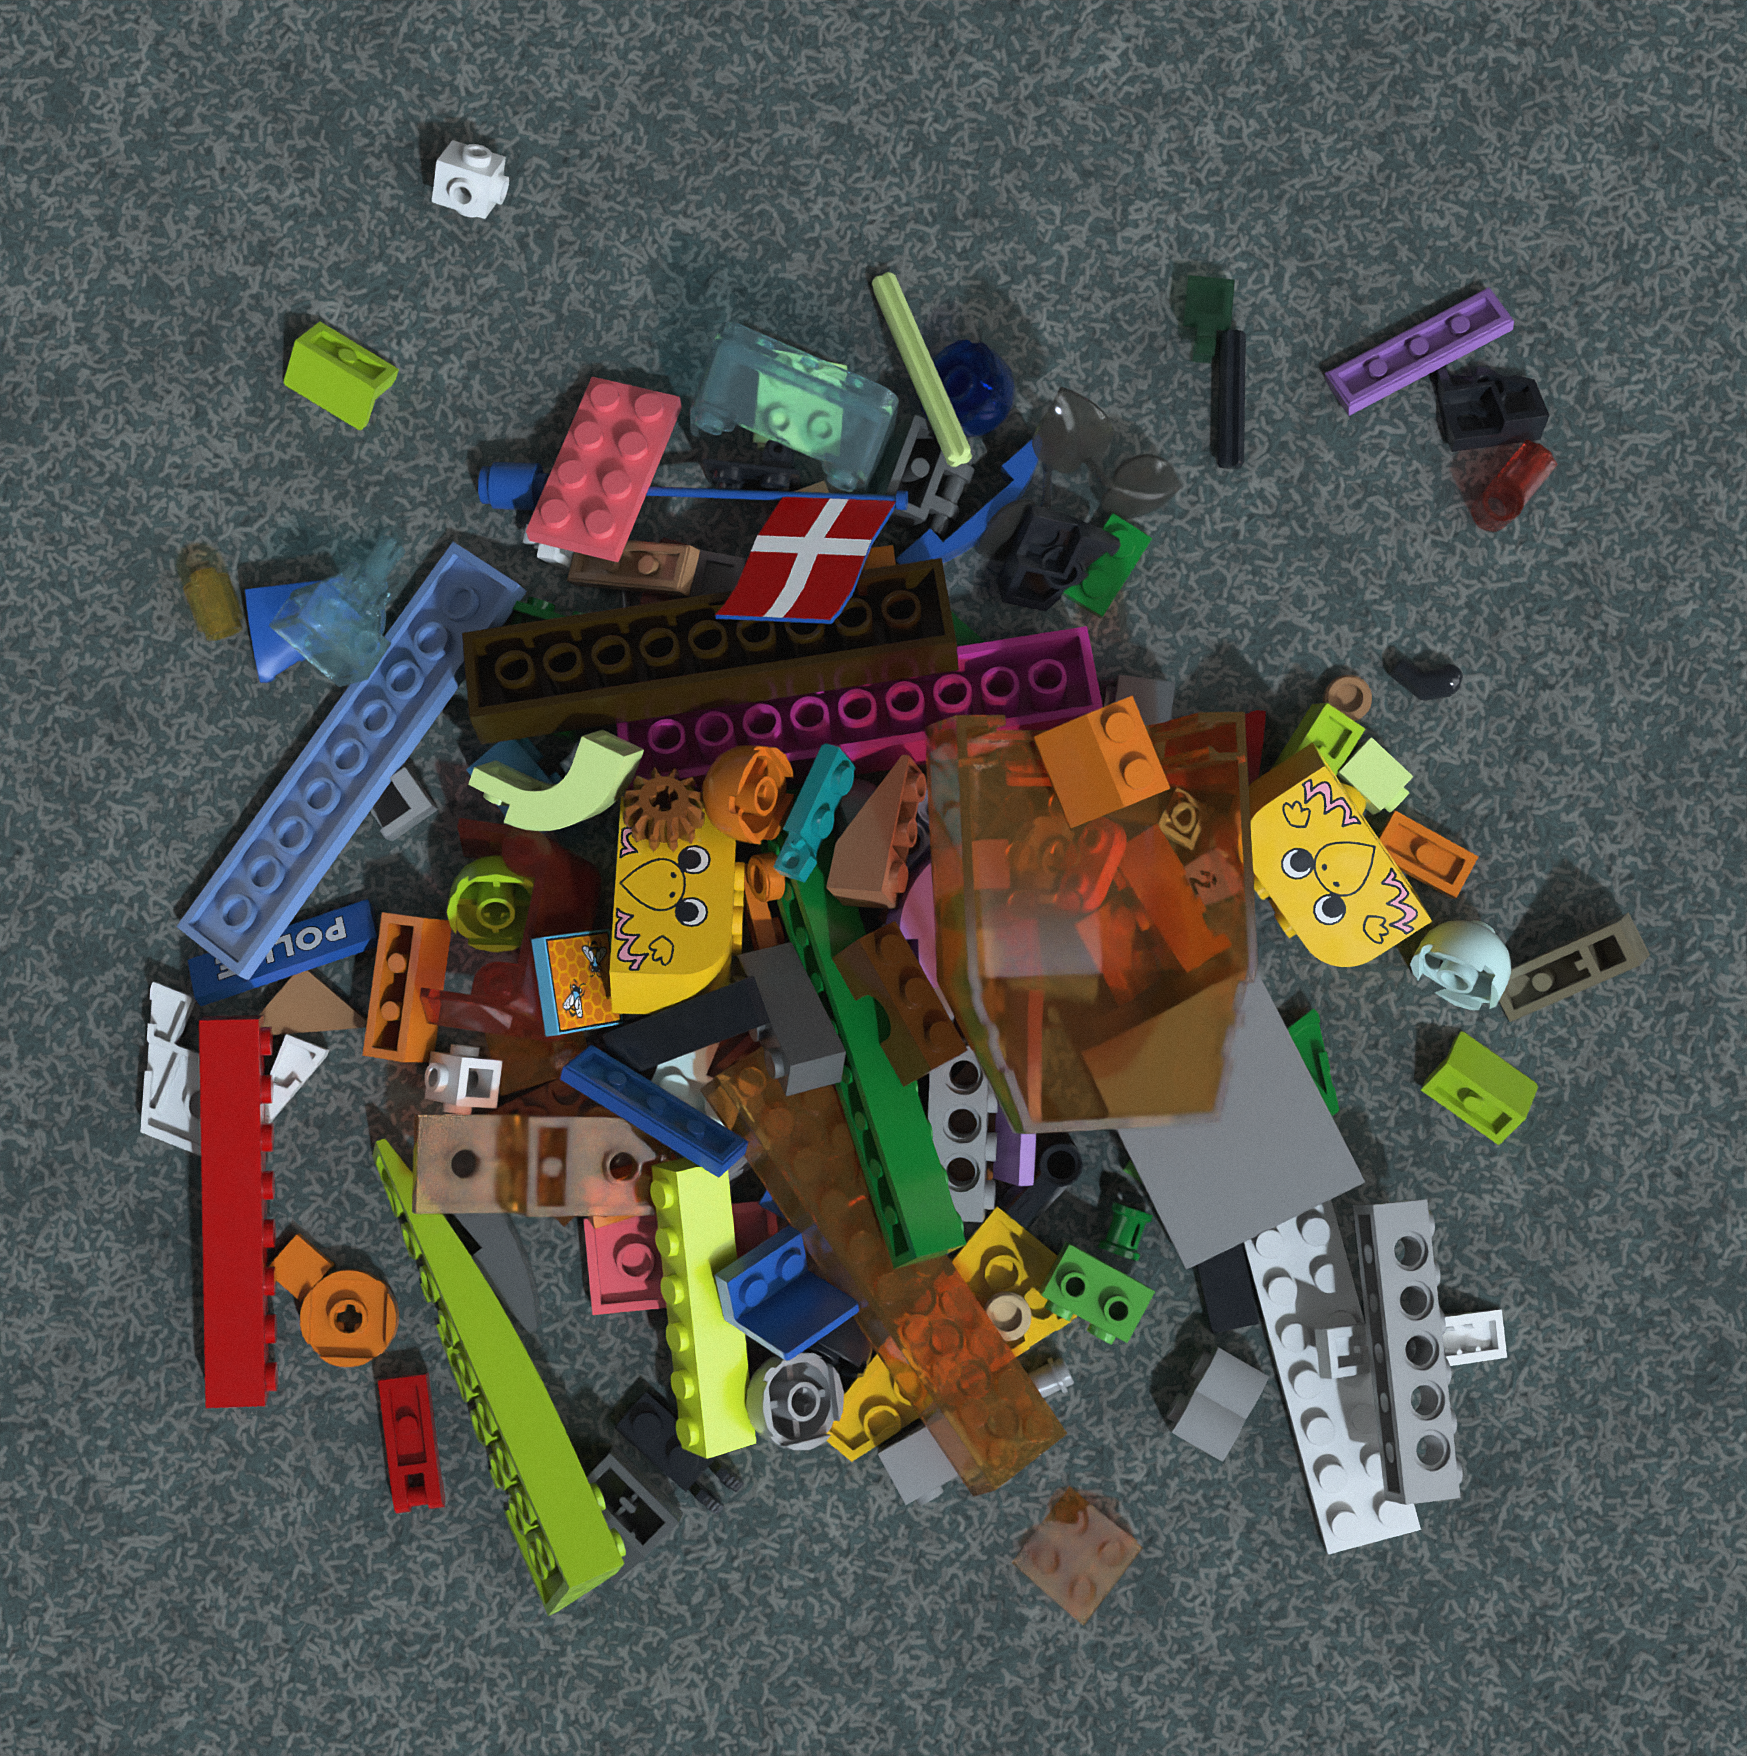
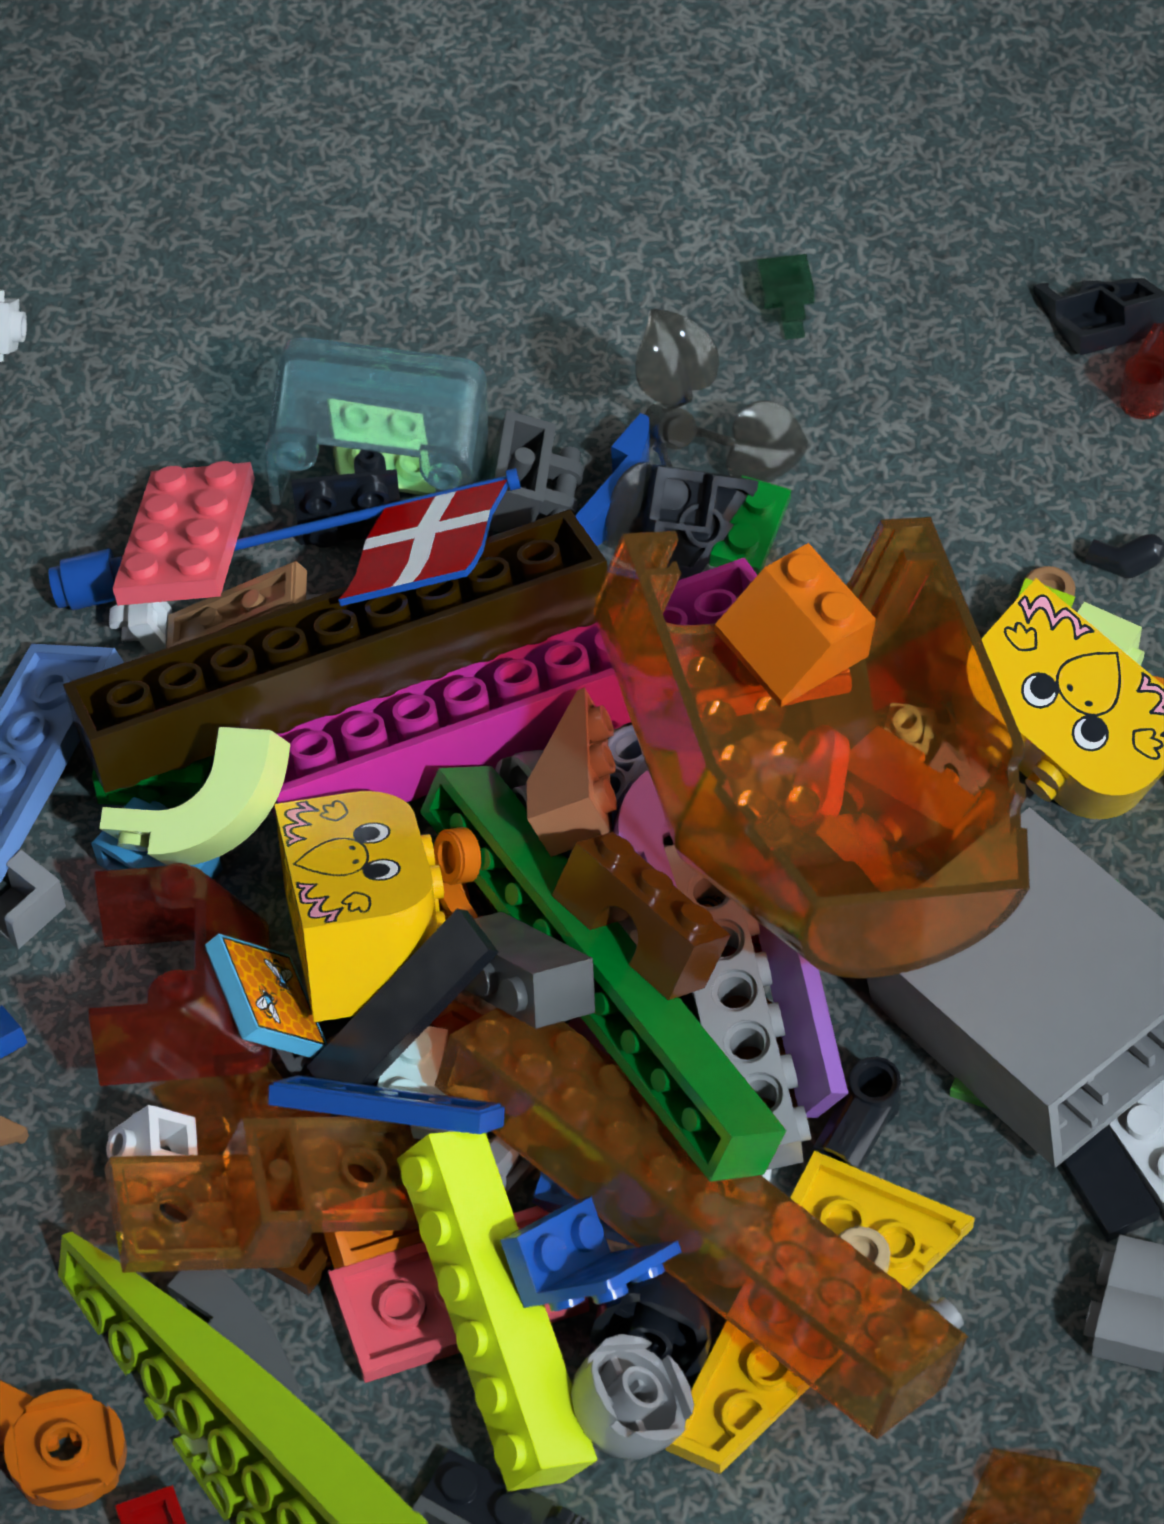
camera: 10 degrees left, 30 degrees down
orange brick [362,912,452,1062] -> none
lime cylinder [447,855,544,952] -> none
dark orange gear [623,767,705,852] -> none
orange cylinder [702,745,794,844] -> none
teal hinge [773,743,856,882] -> none
yellowish green axle [872,272,972,467] -> none
light grey brick [877,1400,991,1505] -> none
clear blue cylinder [920,339,1016,438] -> none
bright green brick [1038,1241,1155,1345] -> none
green bush [1098,1202,1153,1261] -> none
black axle [1217,330,1246,469] -> none
medium lavender tile [1325,287,1514,416] -> none

